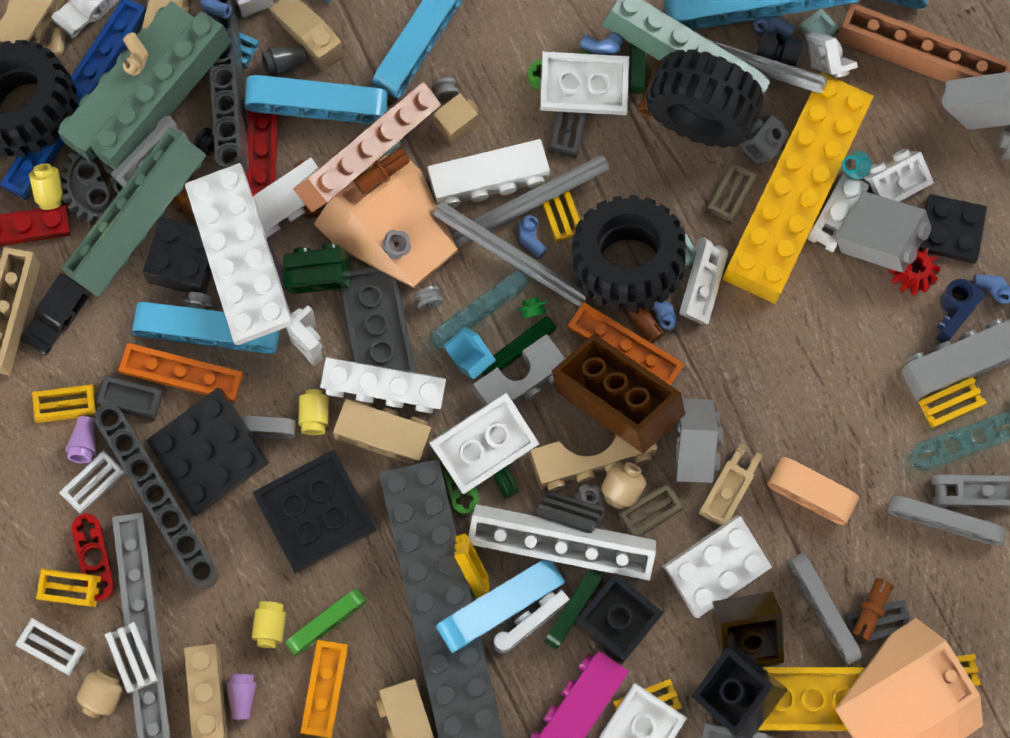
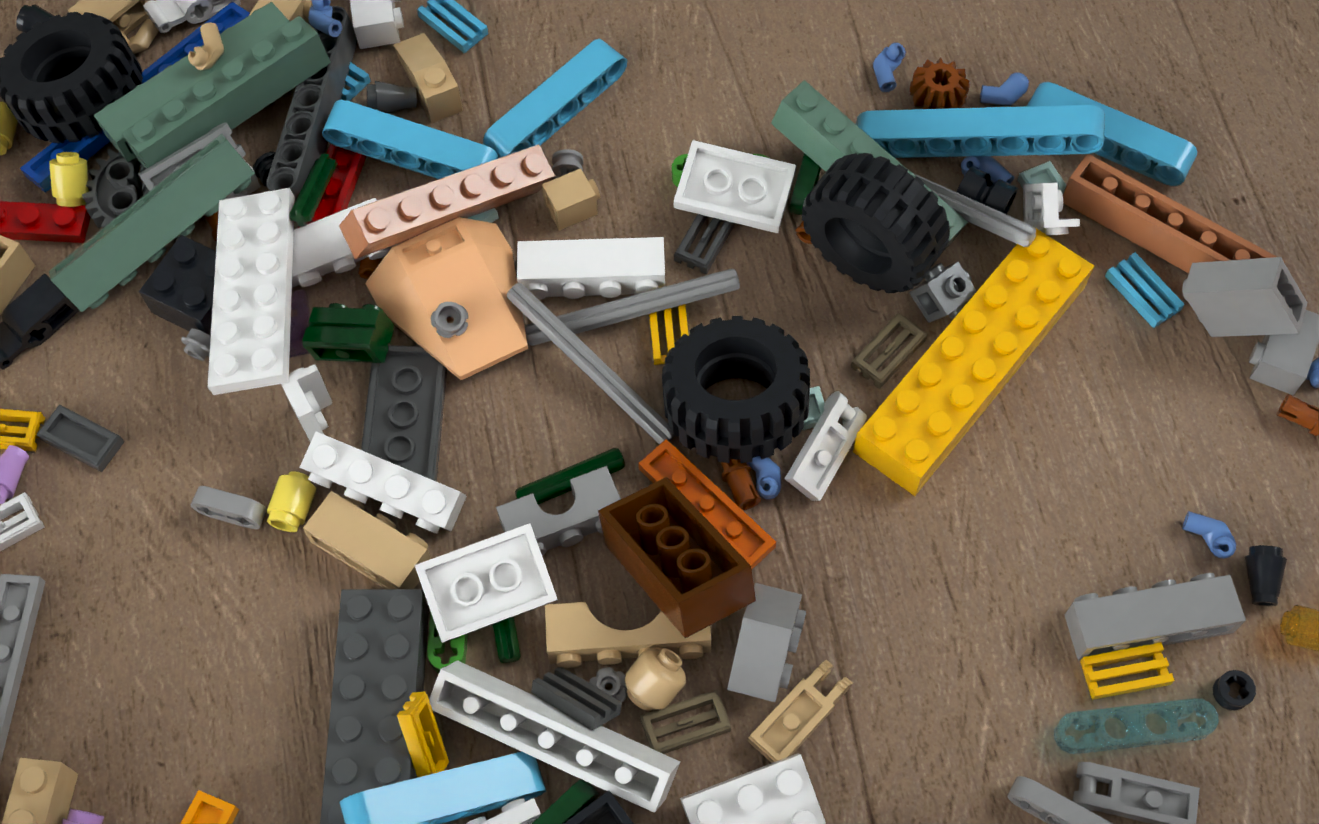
camera: 20 degrees right, 10 degrees down
dark grey beam [95,404,218,589] -> none
orange plate [118,343,244,403] -> none
medium azure beam [132,302,280,354] -> none
black plate [146,388,269,515] -> none
light yellow brick [251,601,286,649] -> none
black plate [252,450,377,574] -> none
bright green beam [285,588,367,656] -> none
dark orange axle [353,149,410,194] -> none
light grey bush [414,286,444,310] -> none
clear light blue beam [429,270,530,350] -> none
medium azure panel [443,327,496,379] -> none
green plate [517,296,547,319] -> none
medium blue arm [518,215,548,259] -> none
medium blue arm [579,33,623,55] -> none
light nougat beam [767,457,859,525] -> none
white plate [807,173,870,253] -> none
light grey brick [835,191,931,273] -> none
teal cone [842,150,872,180] -> none
white bracket [862,149,934,202] -> none
red gear [889,247,940,296] -> none
black plate [918,194,987,263] -> none
dark blue plate [935,279,986,343] -> none
none -> dark green axle [290,153,337,227]
none -> medium azure tile [1105,252,1185,329]

